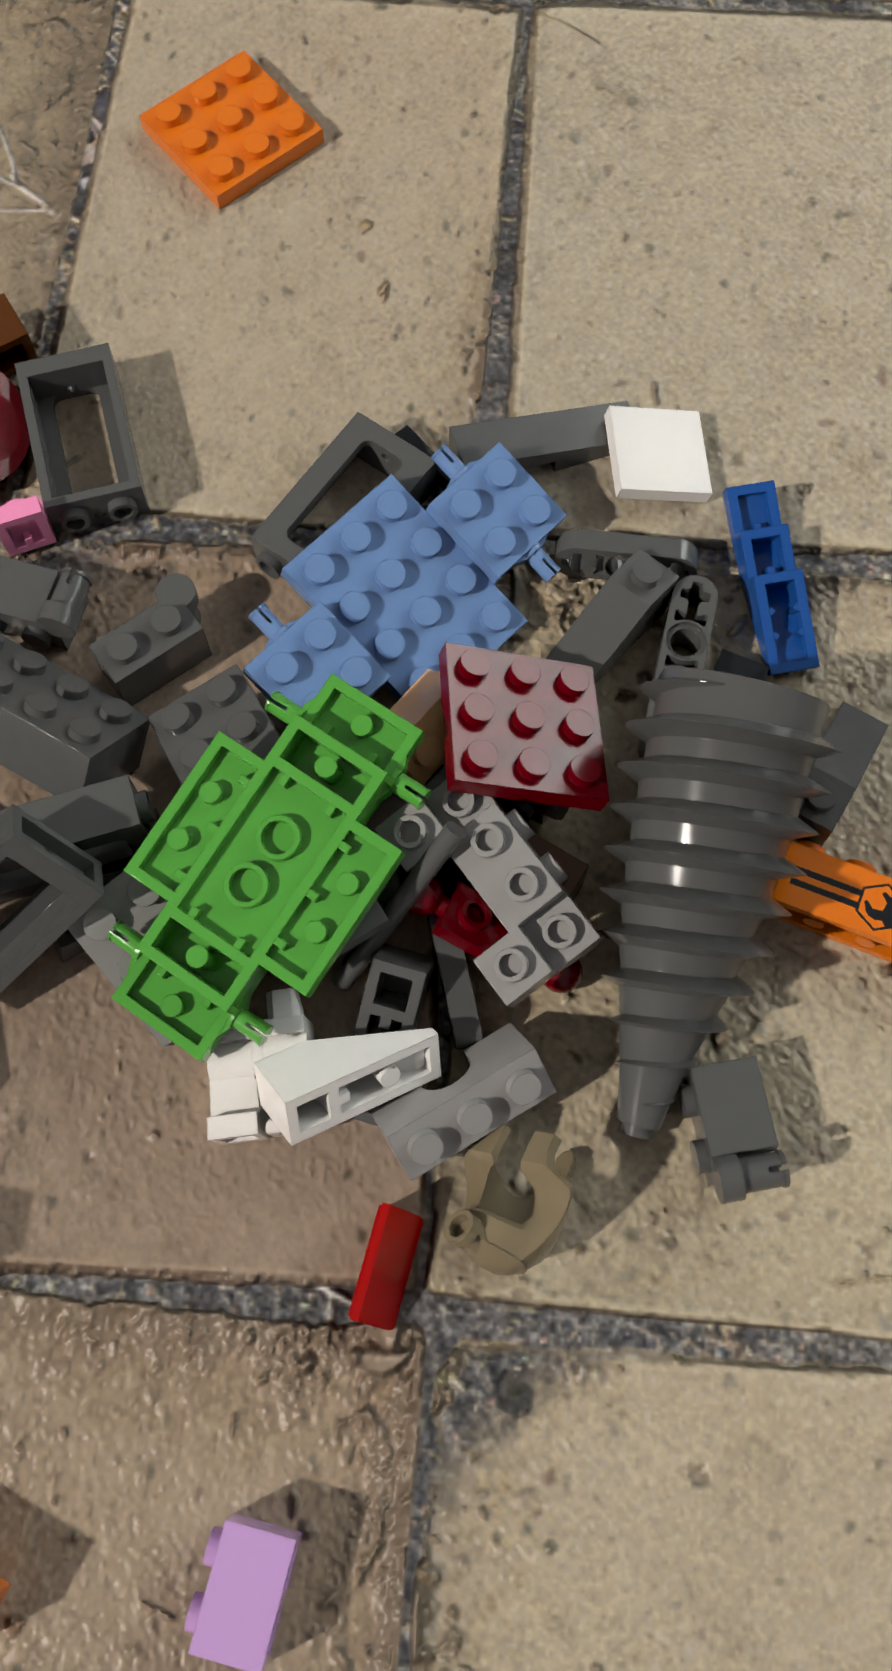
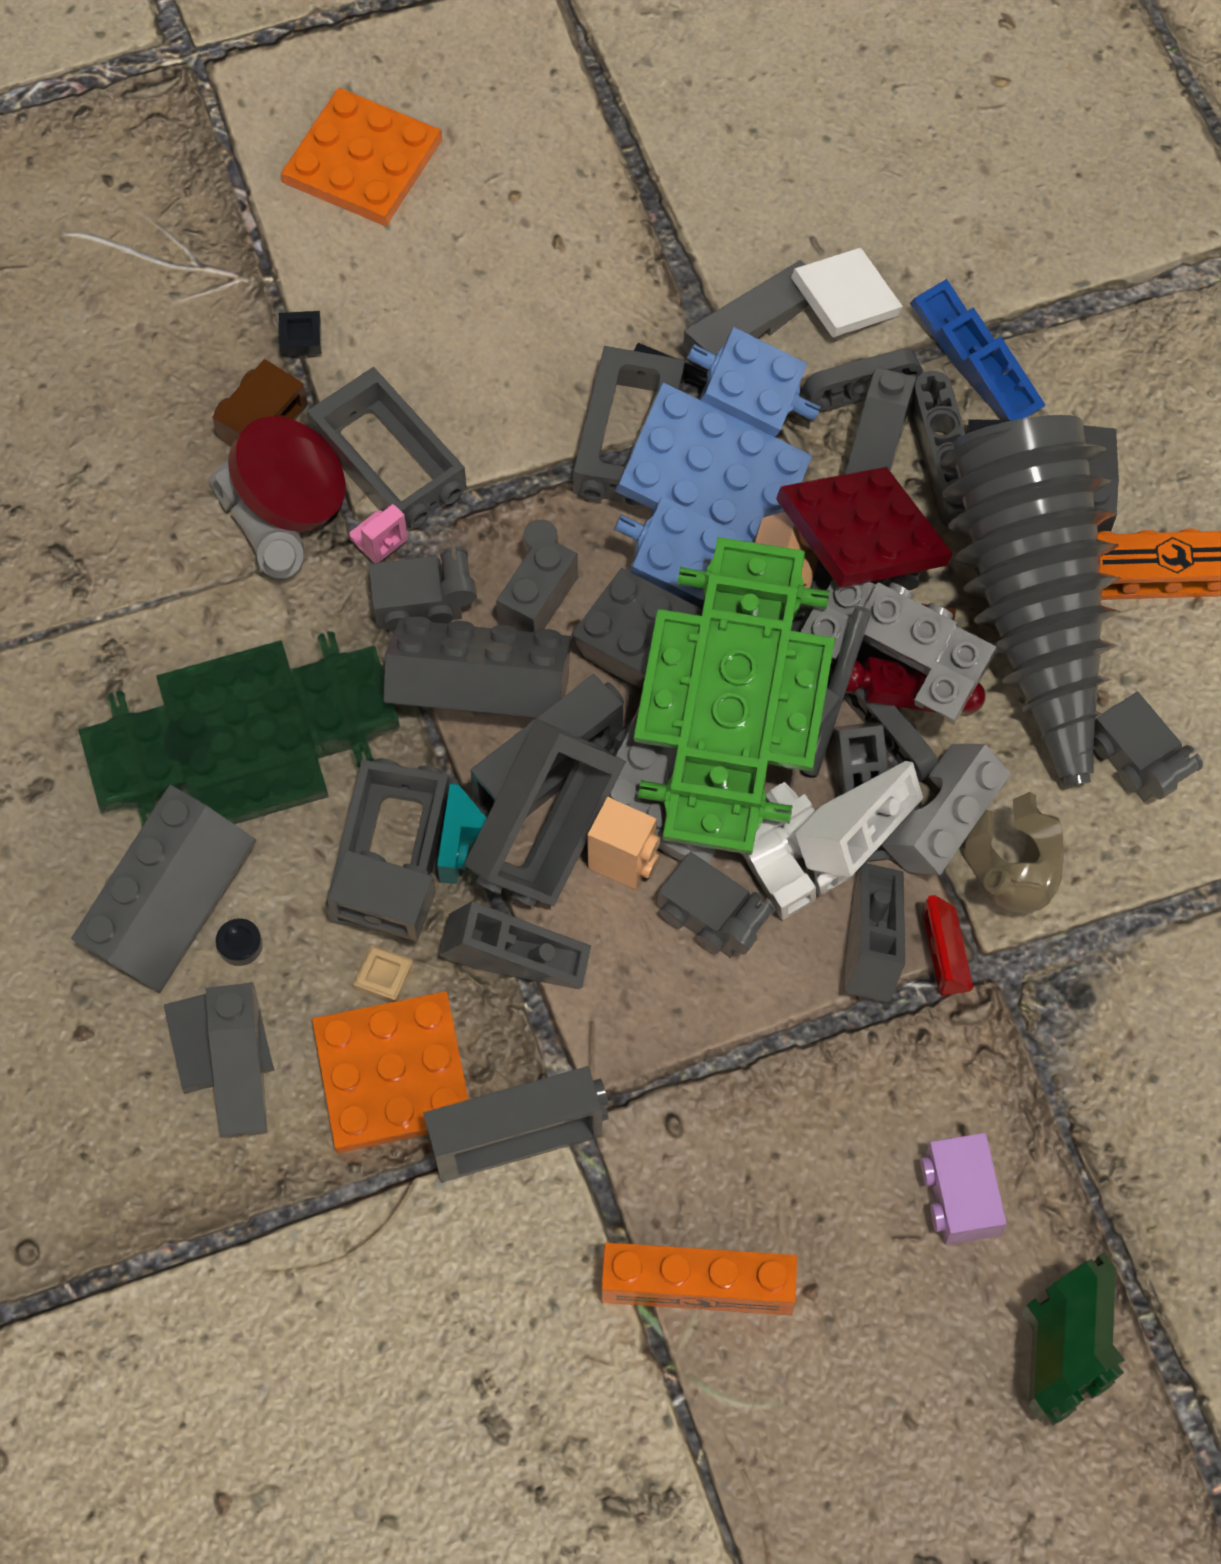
camera: 25 degrees left, 5 degrees down
none -> black plate [279,311,322,356]
none -> light nougat brick [587,797,661,890]
none -> dark grey hinge [658,851,776,958]
none -> dark grey slope [845,863,905,1002]

